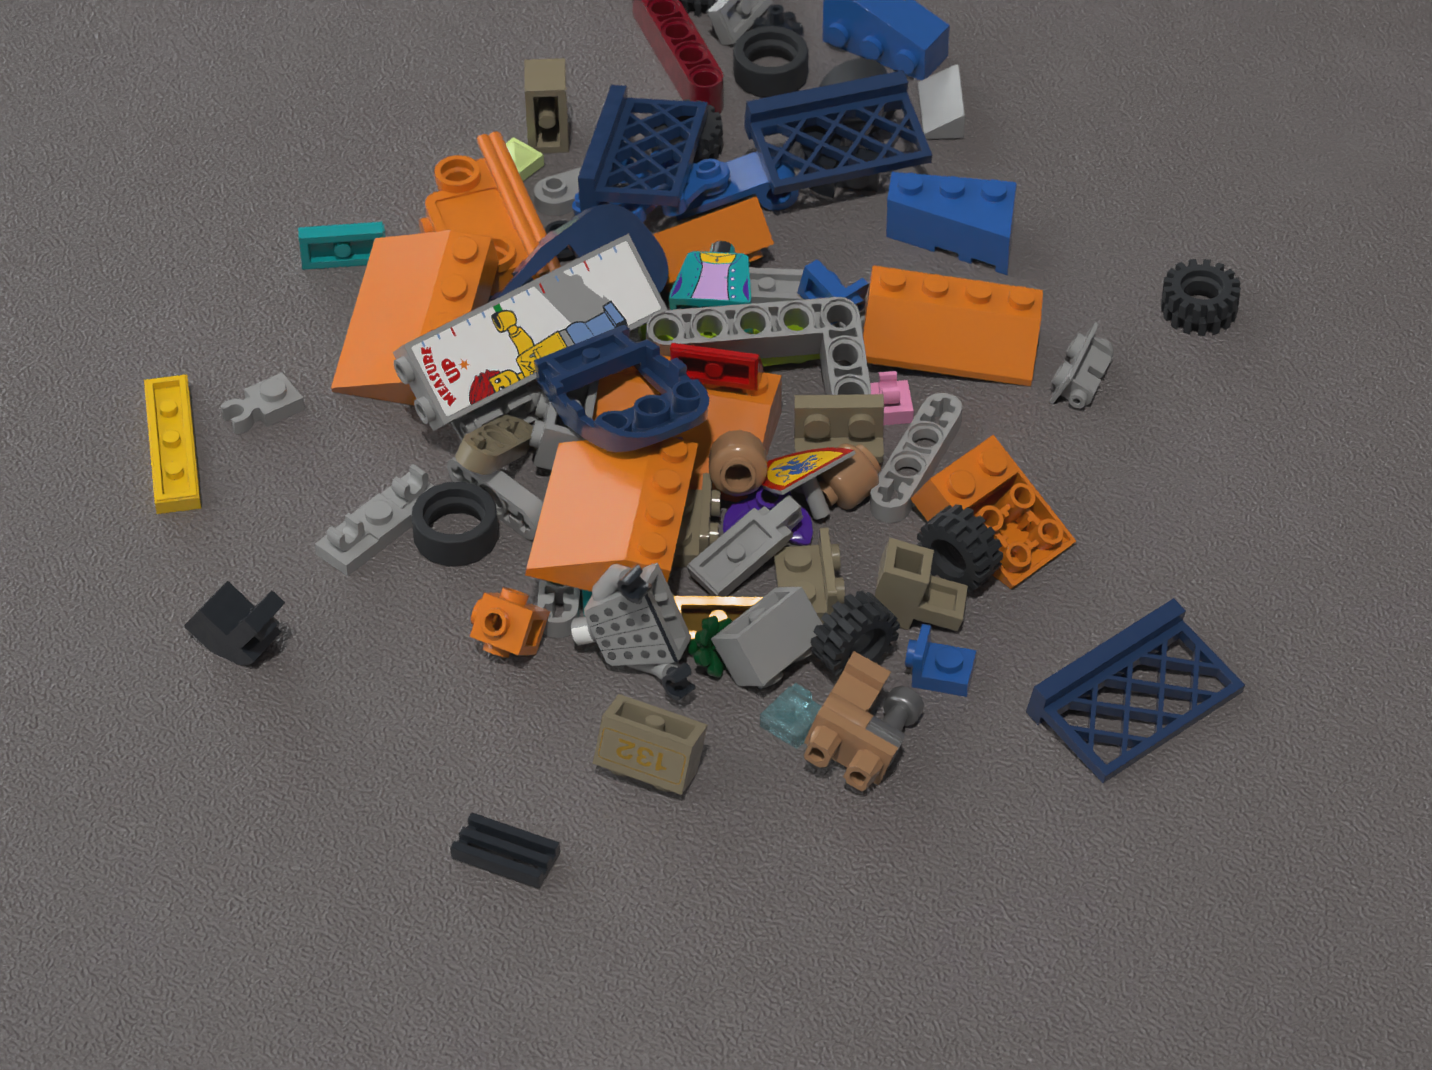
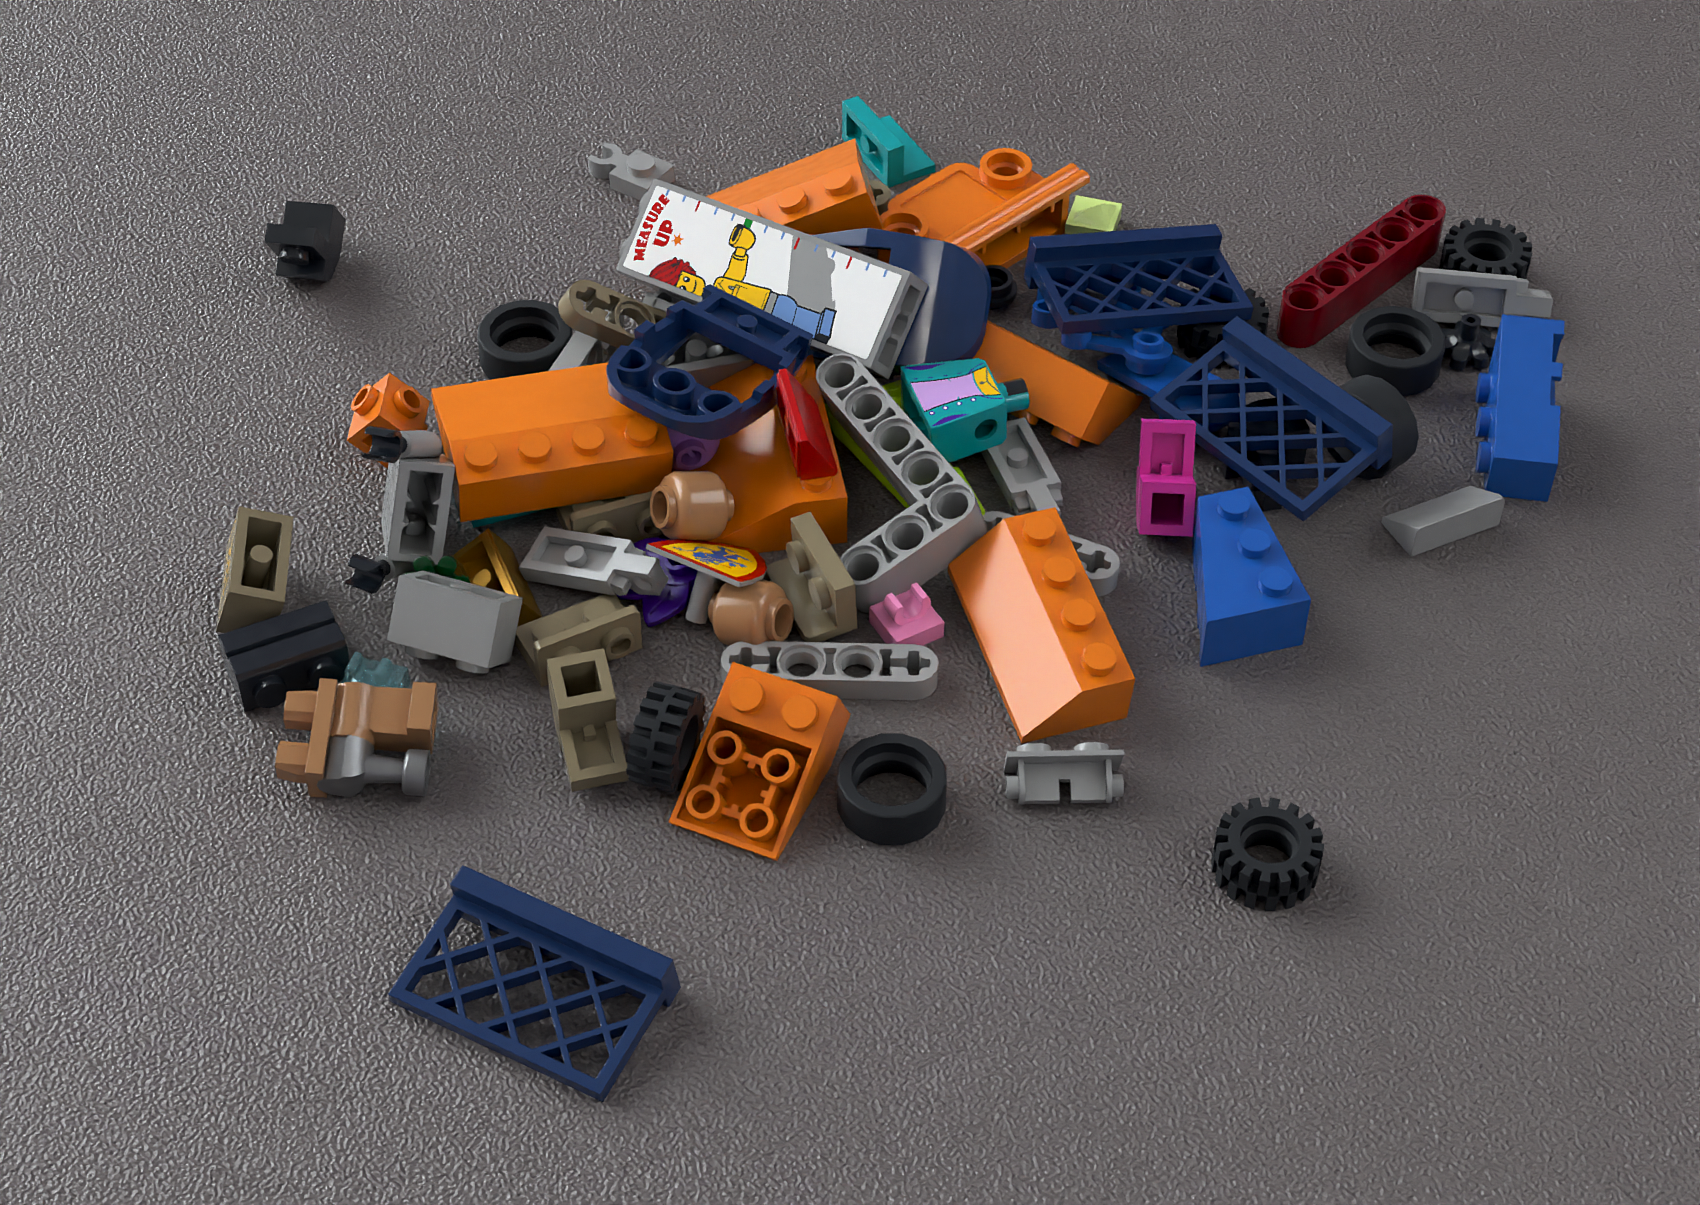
camera: 65 degrees right, 0 degrees up
yellow tile [144,374,201,514] -> none
light grey plate [315,464,434,576] -> none
black tile [450,812,560,888] -> none
dark tan brick [524,58,569,153] -> none
blue bracket [797,259,870,325] -> none
black tyre [810,591,900,678] -> none
blue bracket [905,624,977,697] -> none
none -> black brick [218,600,353,713]
none -> black tyre [837,733,947,845]
none -> dark pink brick [1136,418,1196,537]

